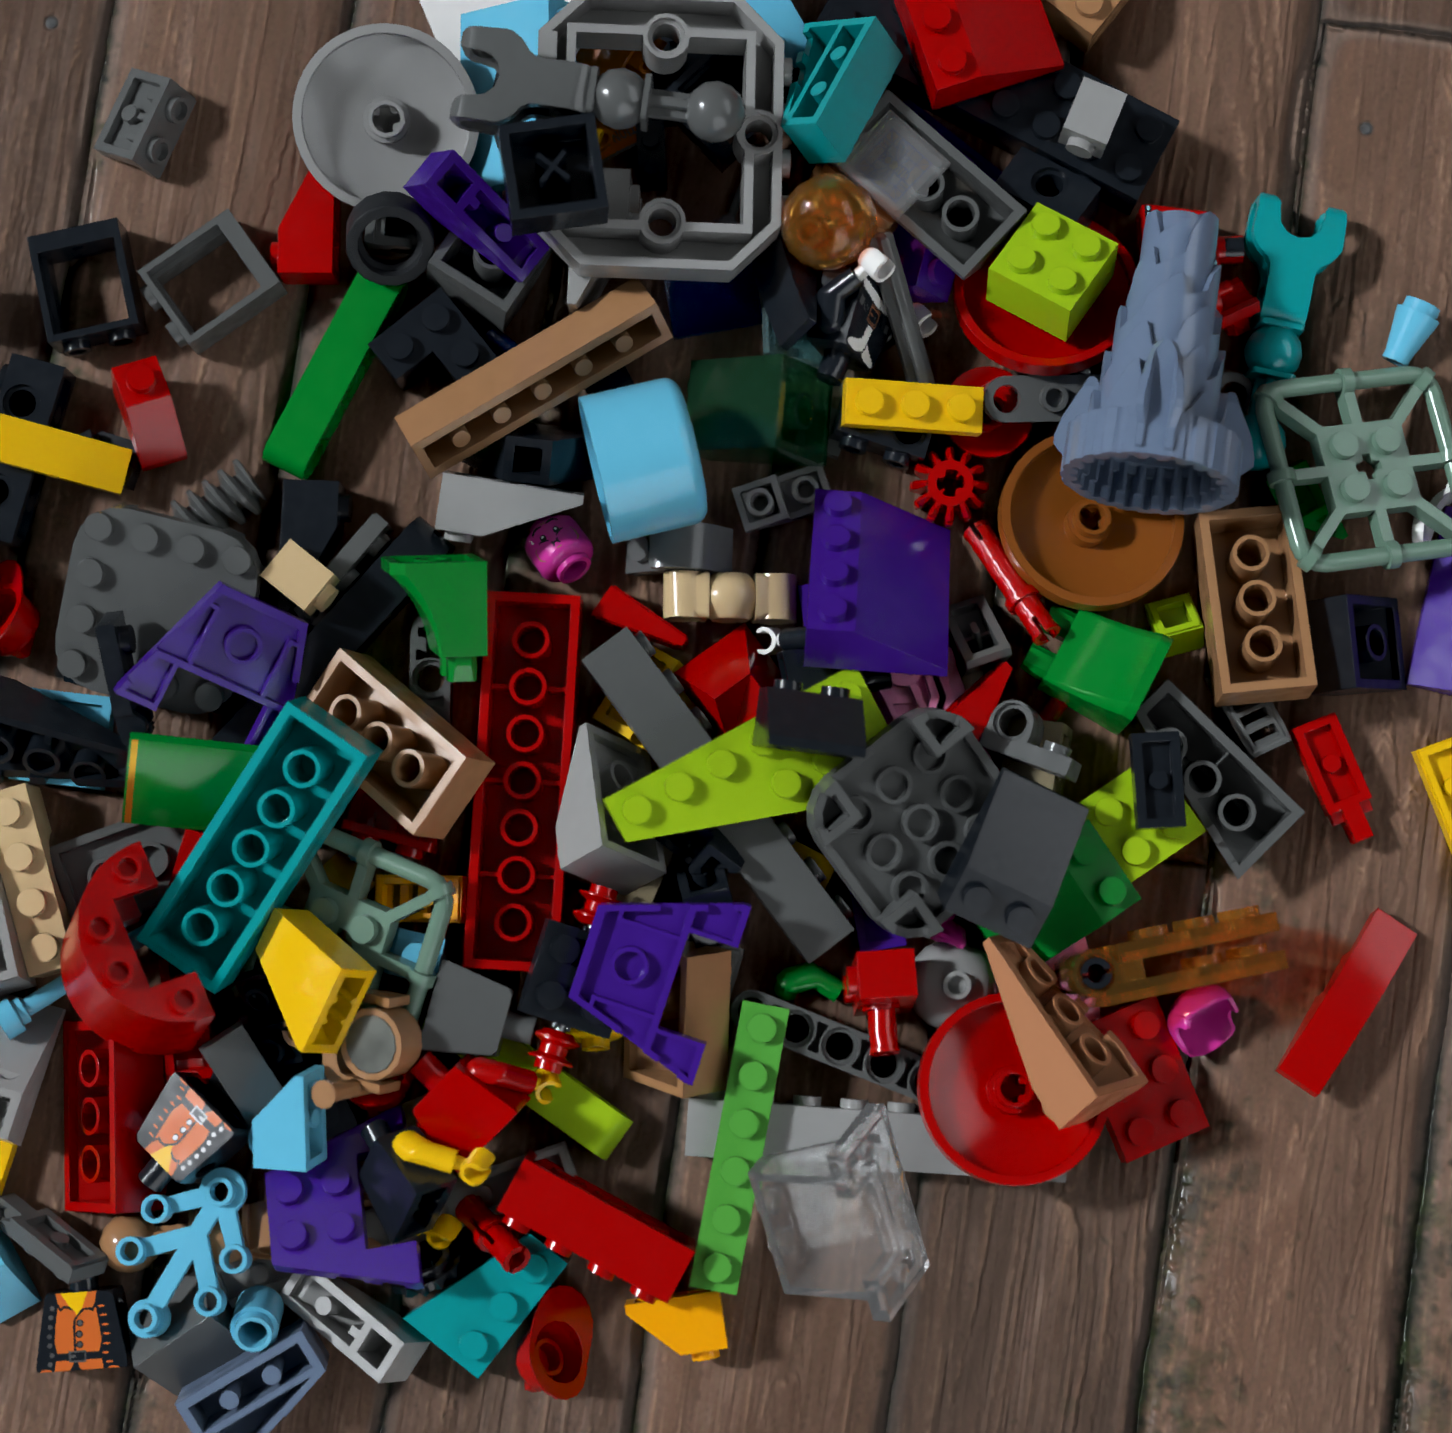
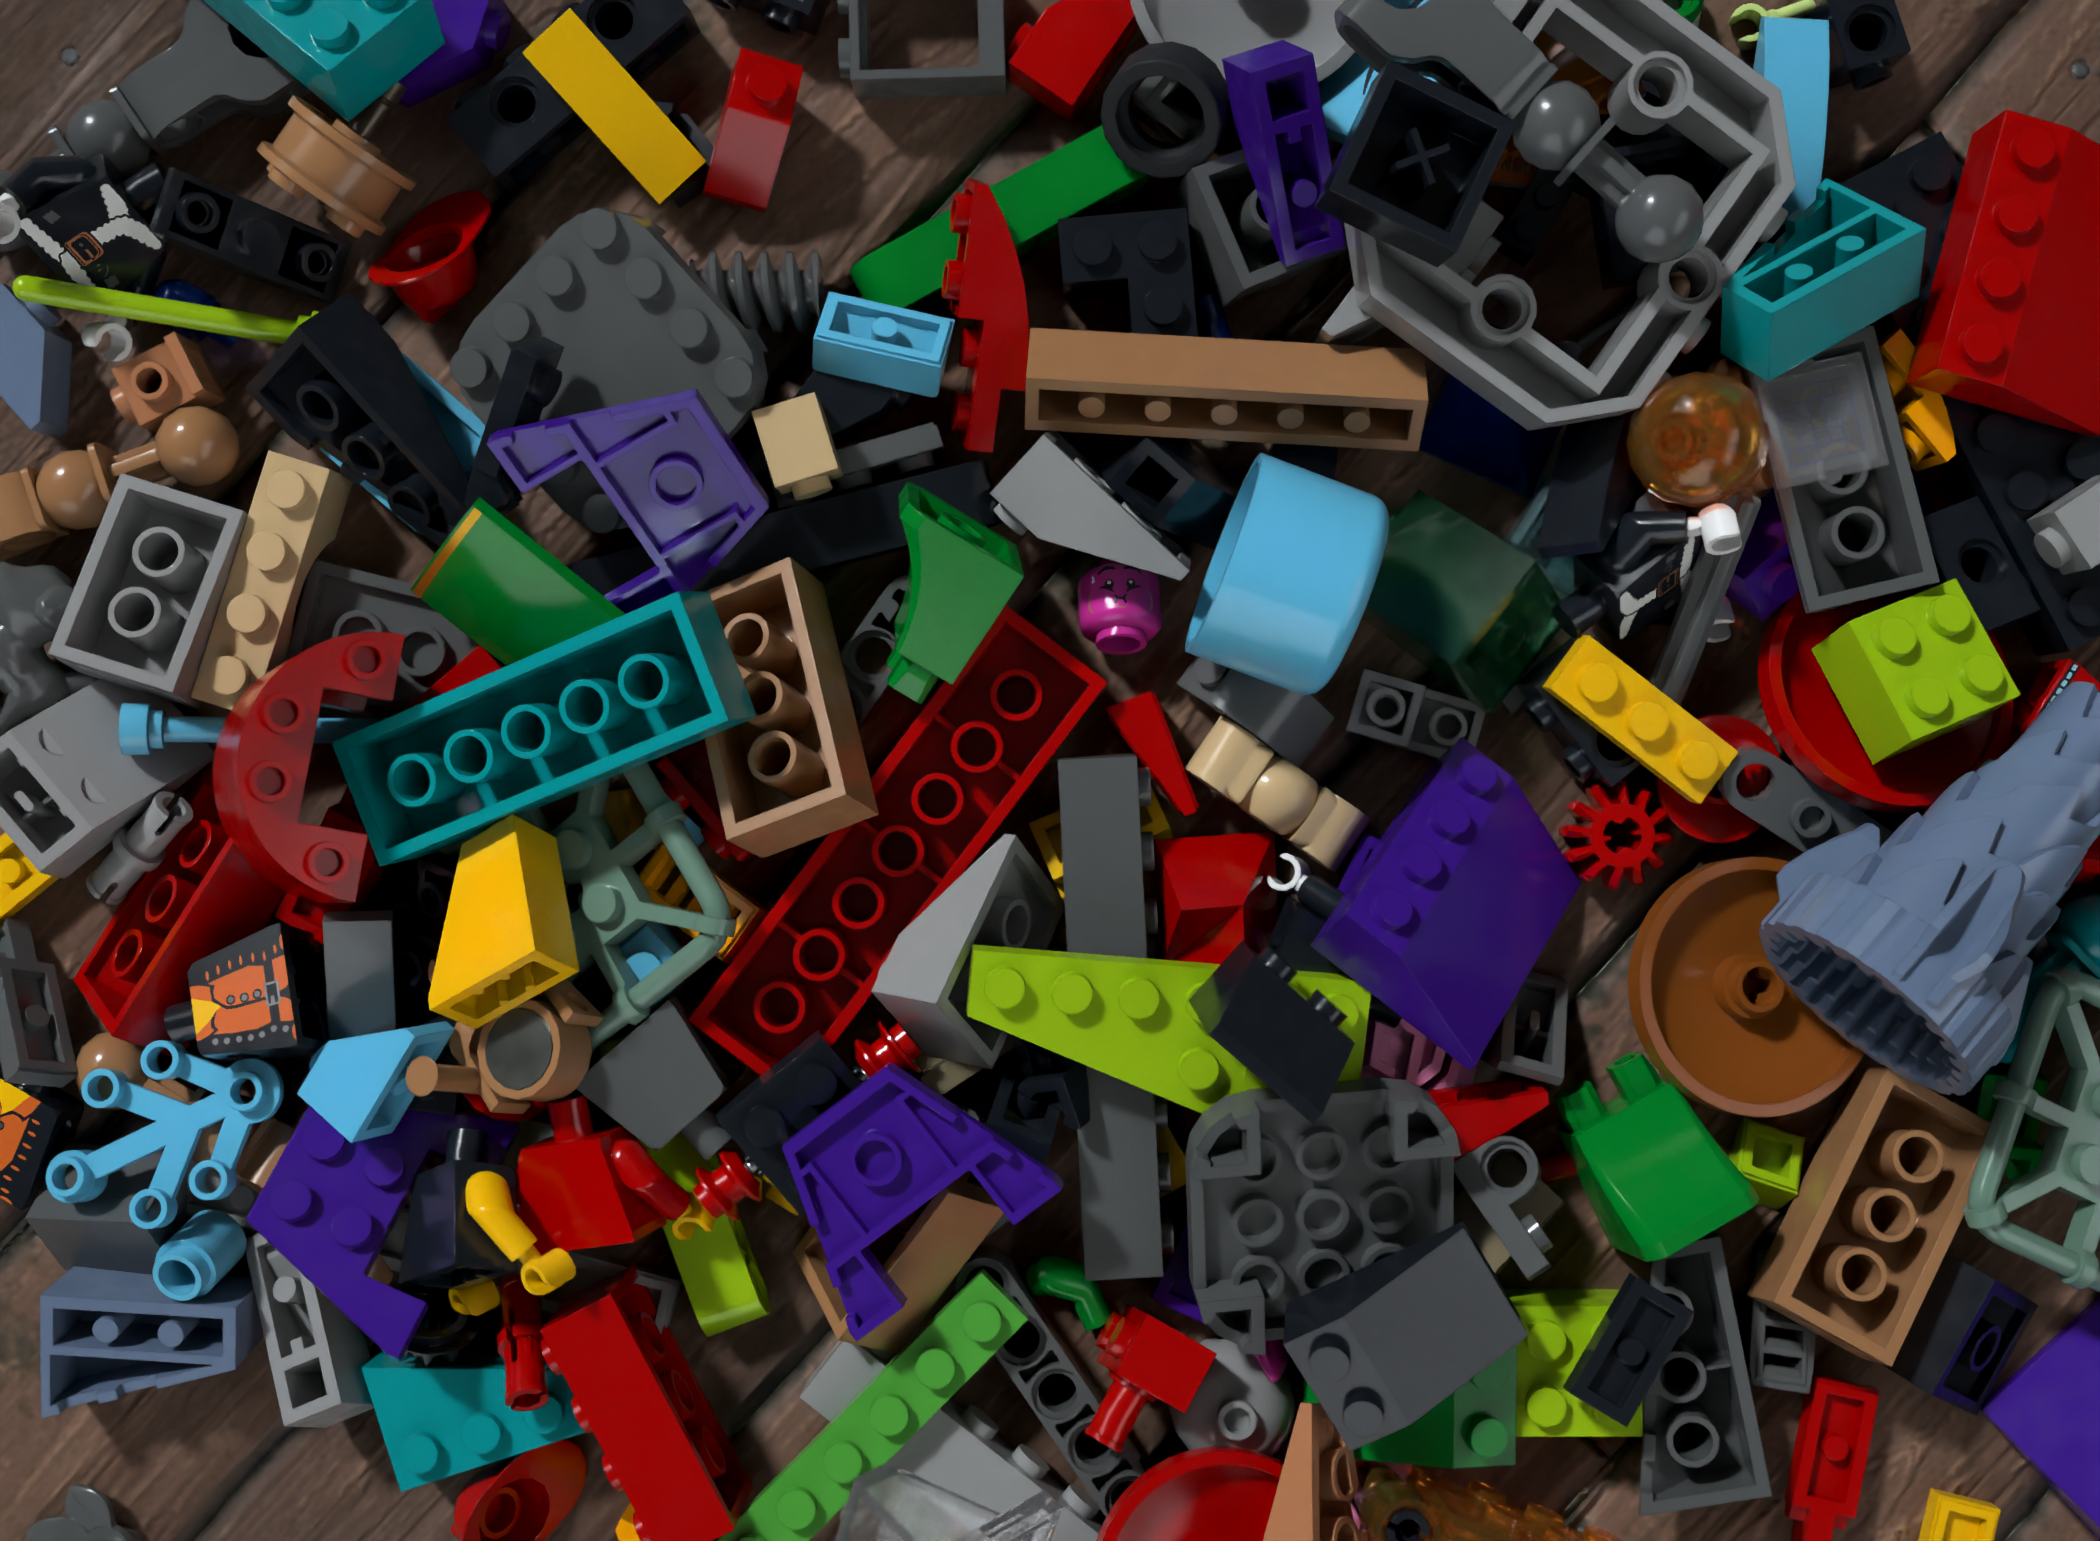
camera: 20 degrees right, 5 degrees up
red pin [963,519,1060,645] -> none
none -> light grey pin [86,791,193,905]
none -> medium azure slope [812,291,955,397]
none -> red slope [942,178,1029,453]
none -> light orange slope [1877,329,1956,472]

